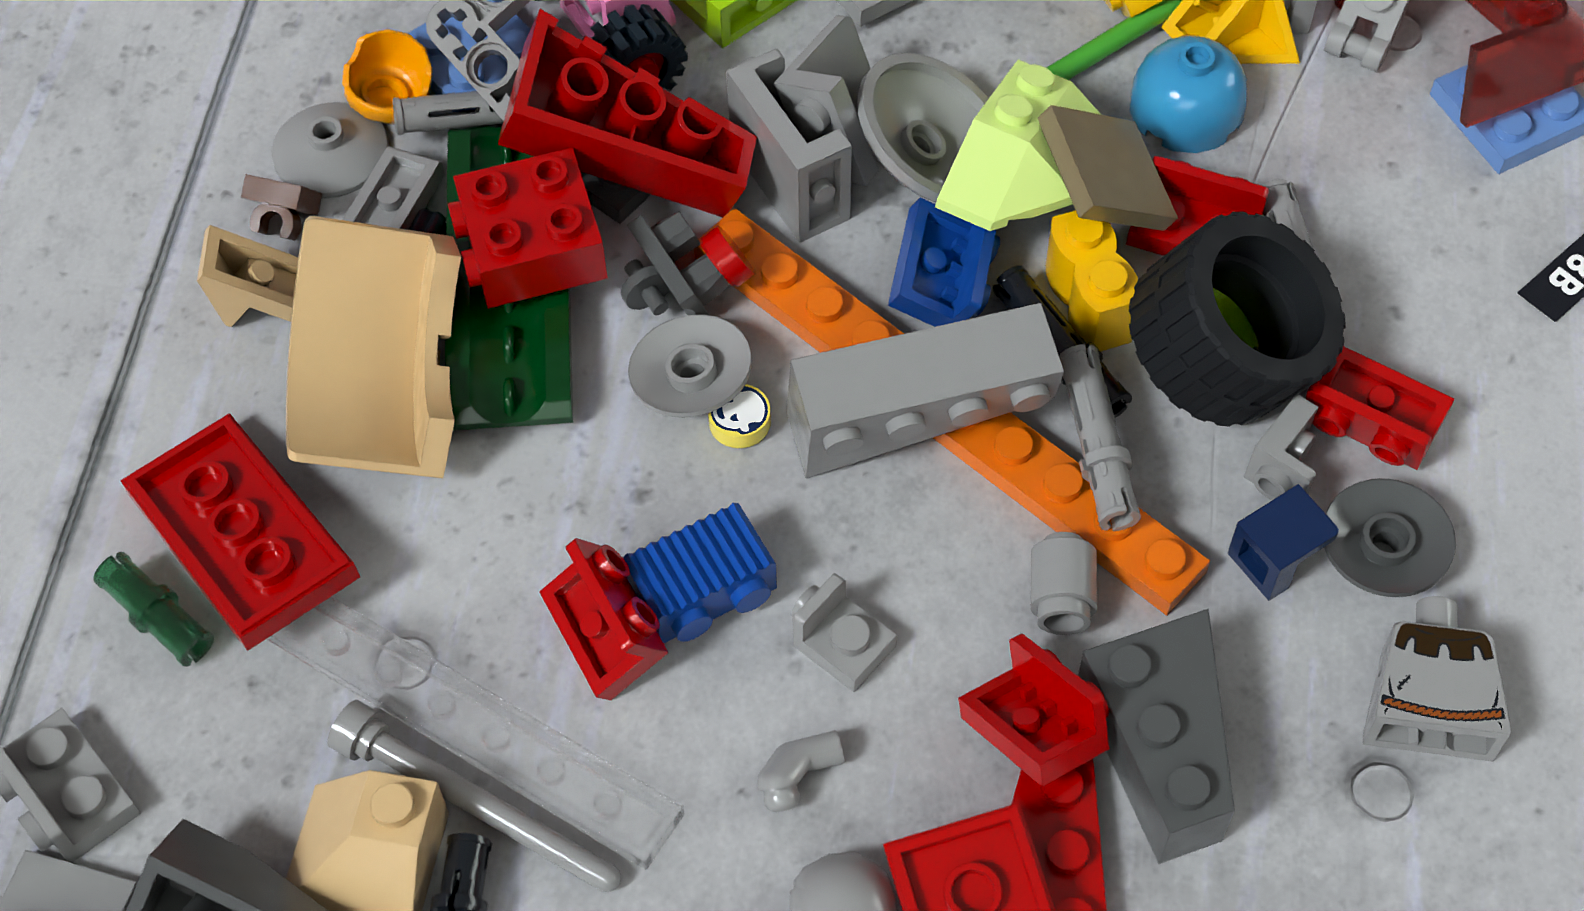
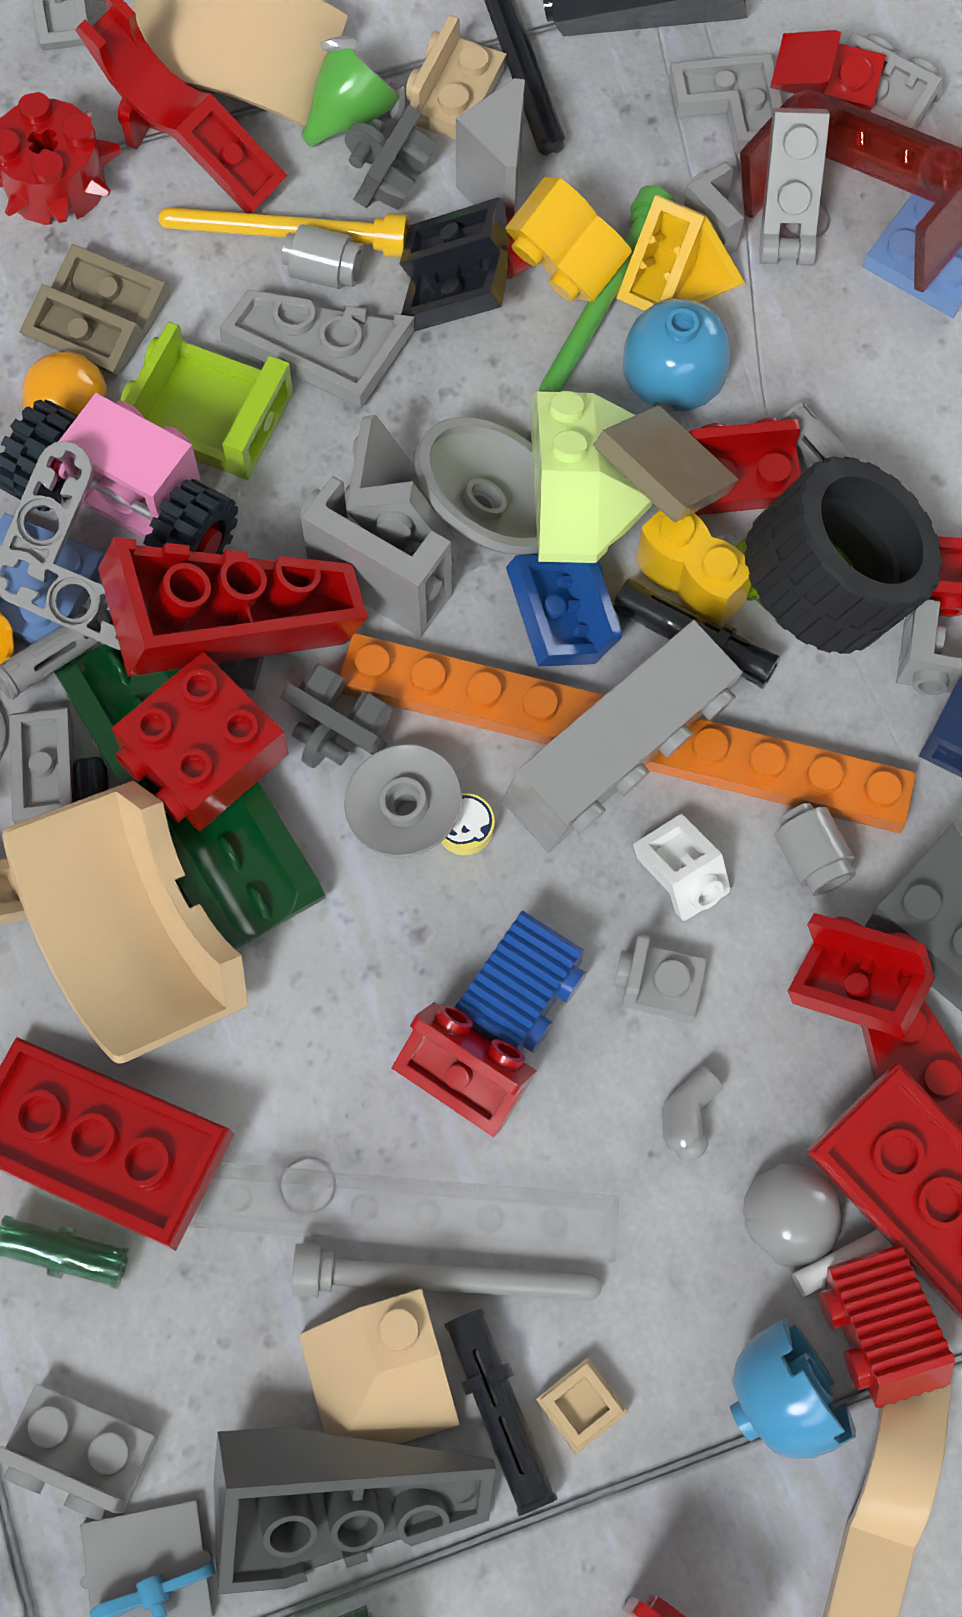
camera: 30 degrees left, 10 degrees up
red tile [700,225,755,287] -> none
light grey pin [1059,344,1141,531] -> none
none -> white bracket [633,813,731,921]

